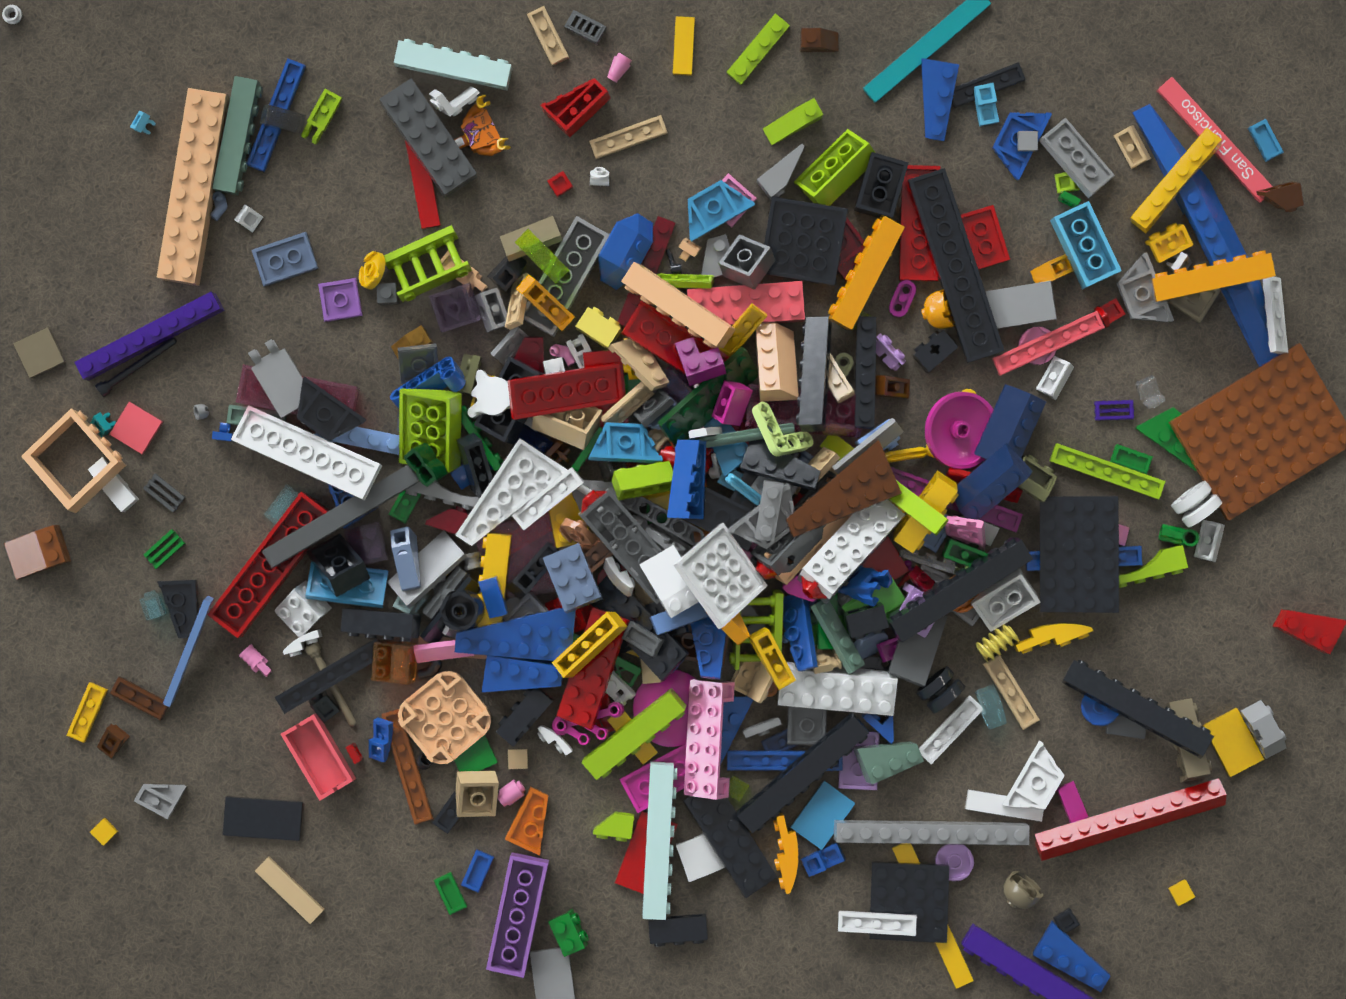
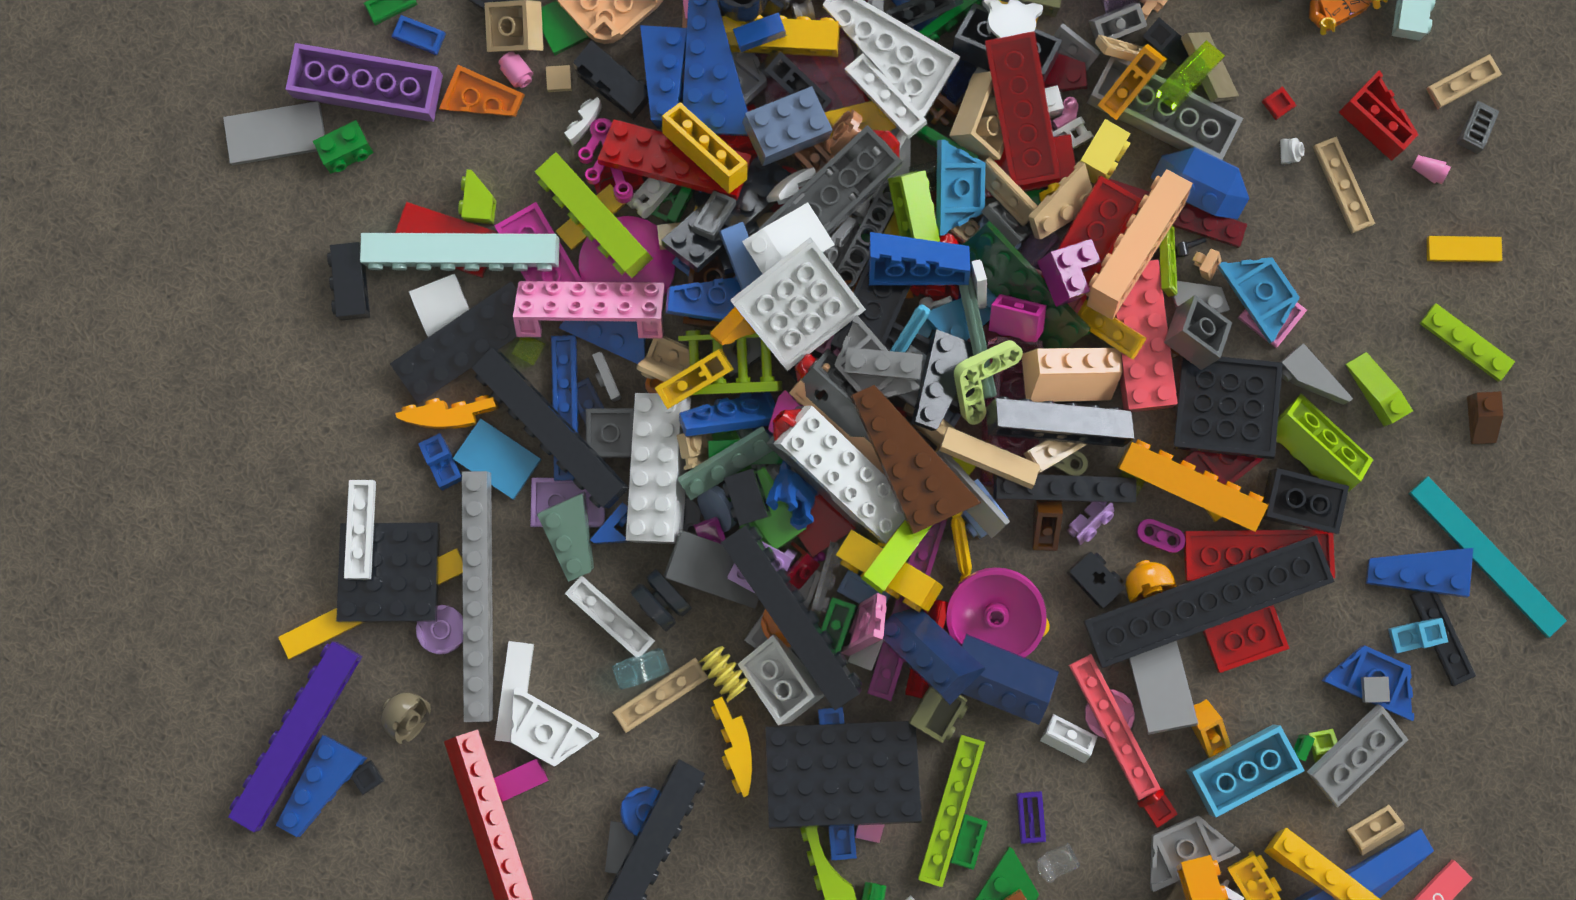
camera: 90 degrees right, 5 degrees down
none -> tan tile [939,427,1040,489]

